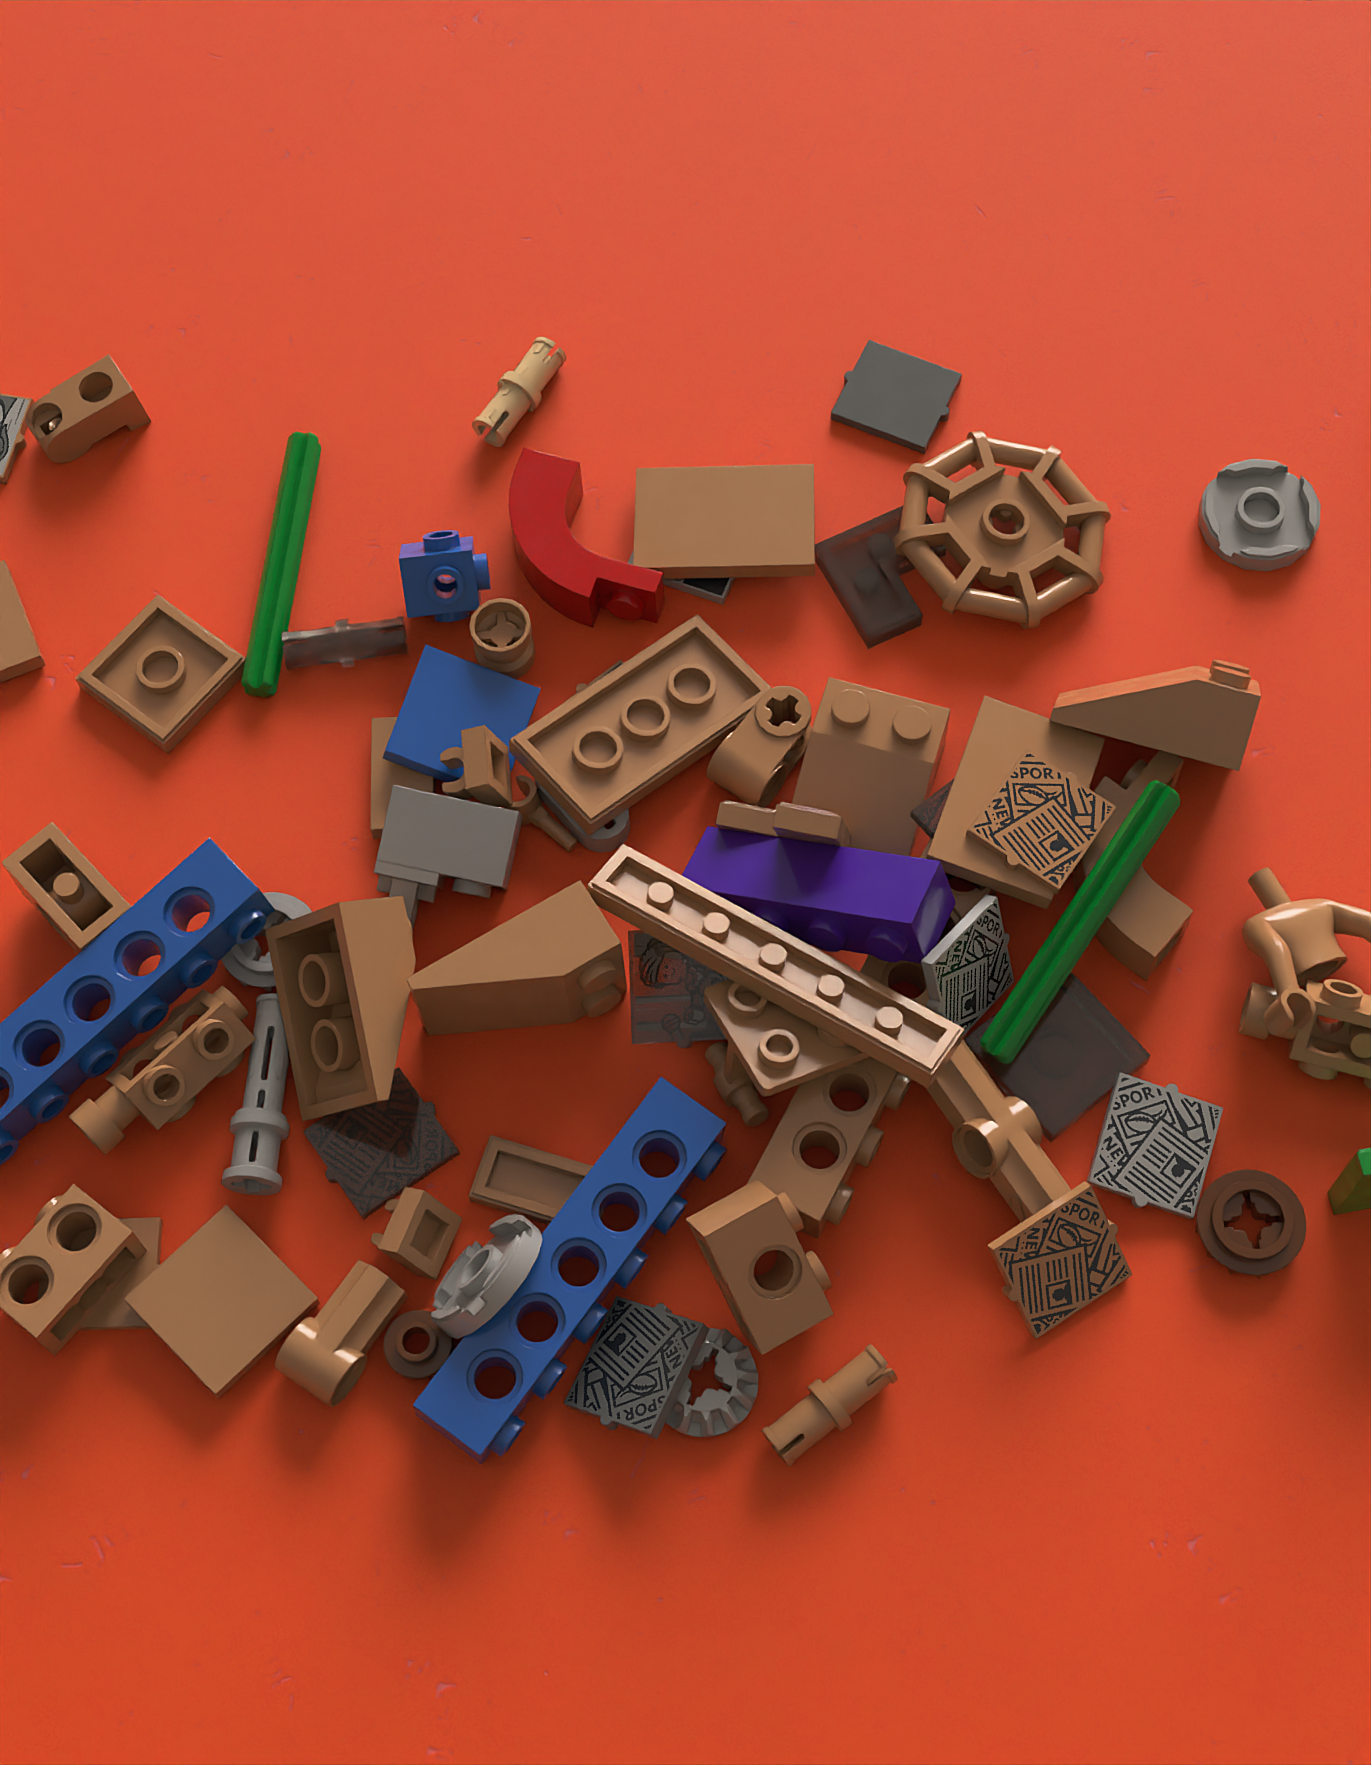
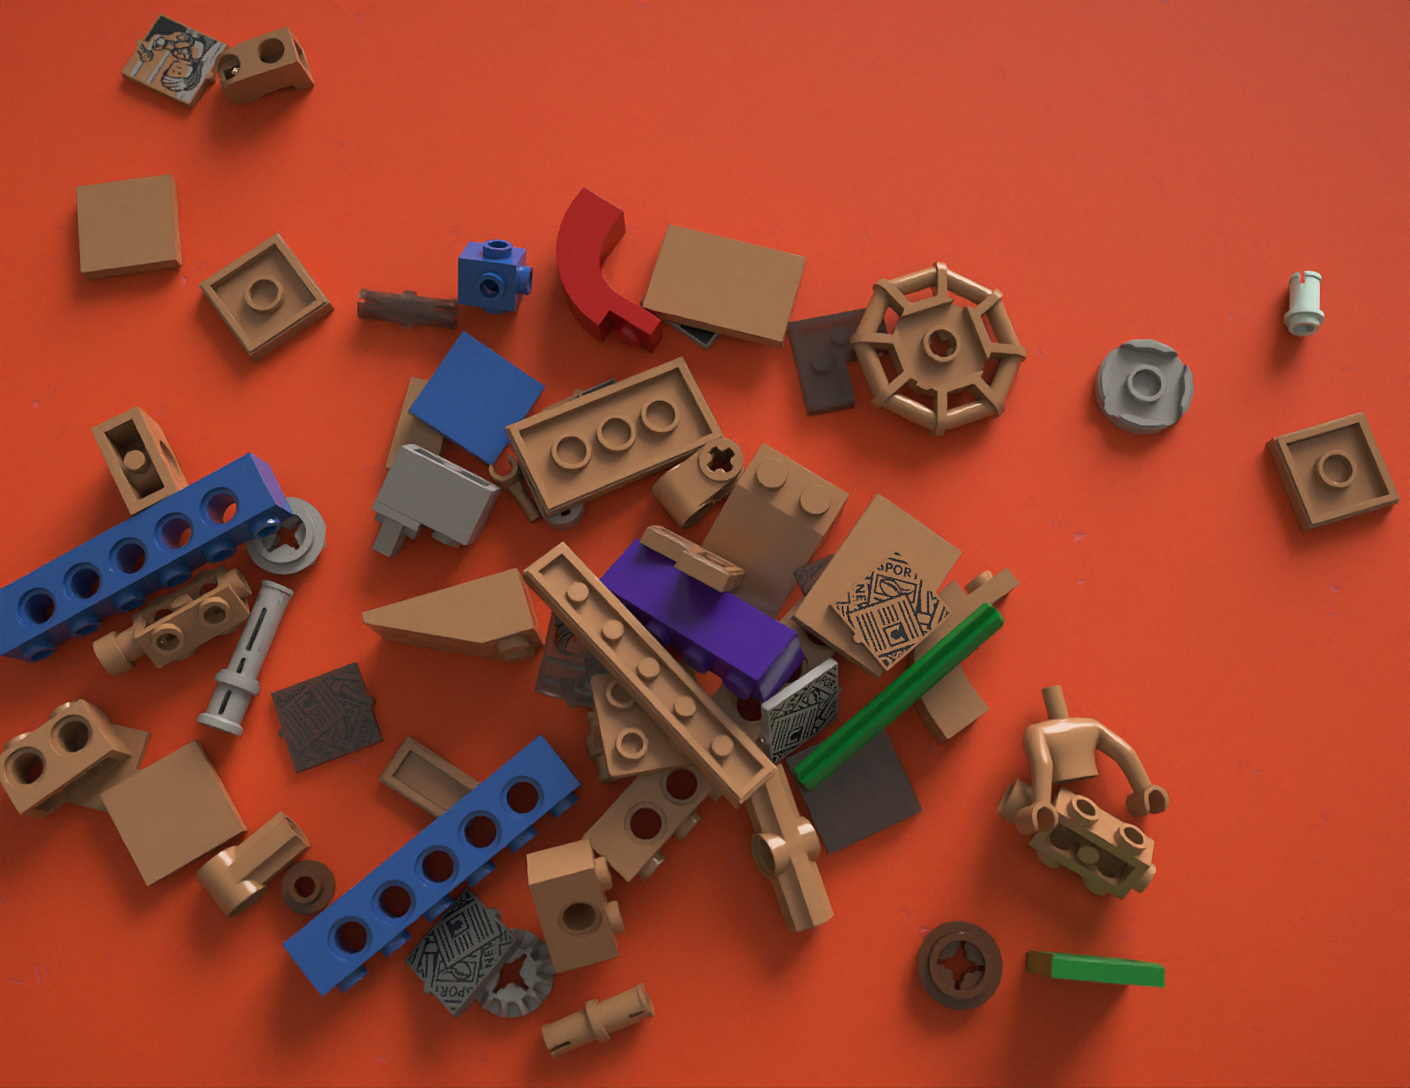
camera: 10 degrees right, 10 degrees up
green axle [241,431,321,698] -> none
medium nougat slope [265,896,416,1121] -> none
medium nougat tile [370,1187,462,1280] -> none
light grey tile [431,1214,543,1339] -> none
medium nougat tile [440,725,513,807] -> none
medium nougat wheel [469,598,536,679] -> none
tan pin [472,336,566,447] -> none
dark grey piece [831,340,962,454] -> none
medium nougat piece [987,1181,1133,1339] -> none
medium nougat slope [1049,659,1261,771] -> none
light grey piece [1086,1072,1223,1219] -> none

